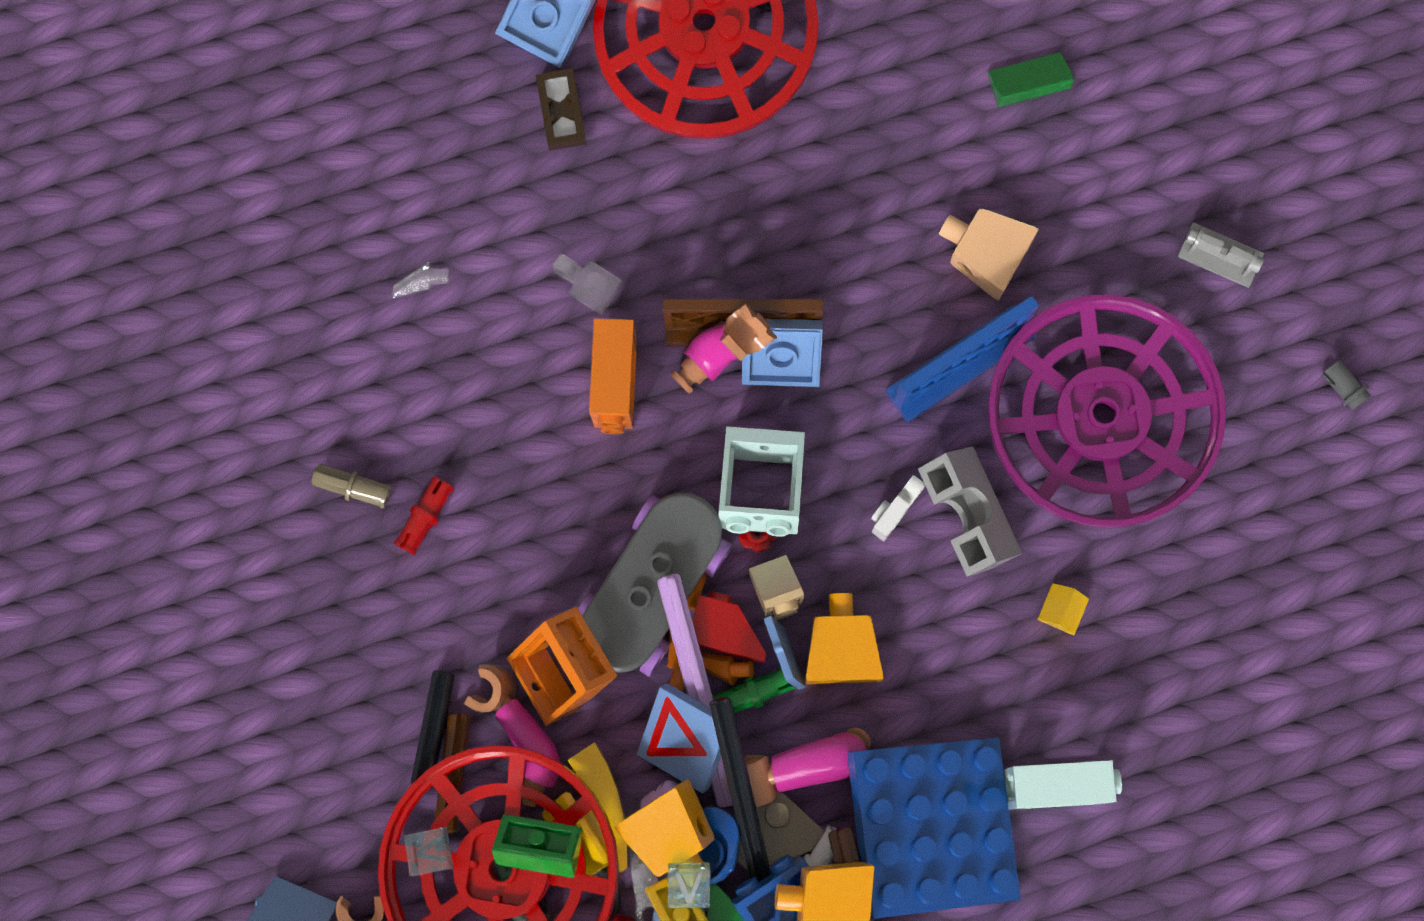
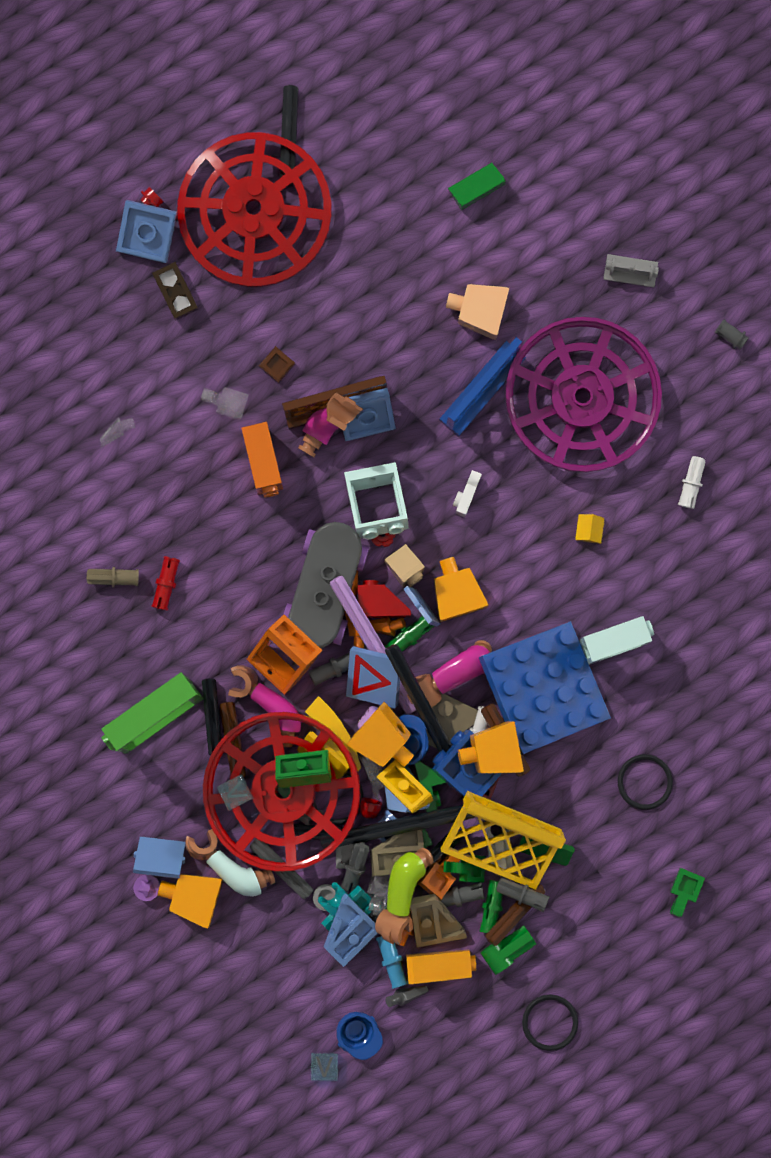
camera: 25 degrees left, 5 degrees up
clear light blue tile [667,863,710,908] -> none
light grey arch [918,446,1022,577] -> none
none -> bright green window [101,672,203,754]
none -> reddish brown tile [259,346,295,384]
none -> dark grey pin [308,652,350,686]
none -> white axle [678,456,705,509]

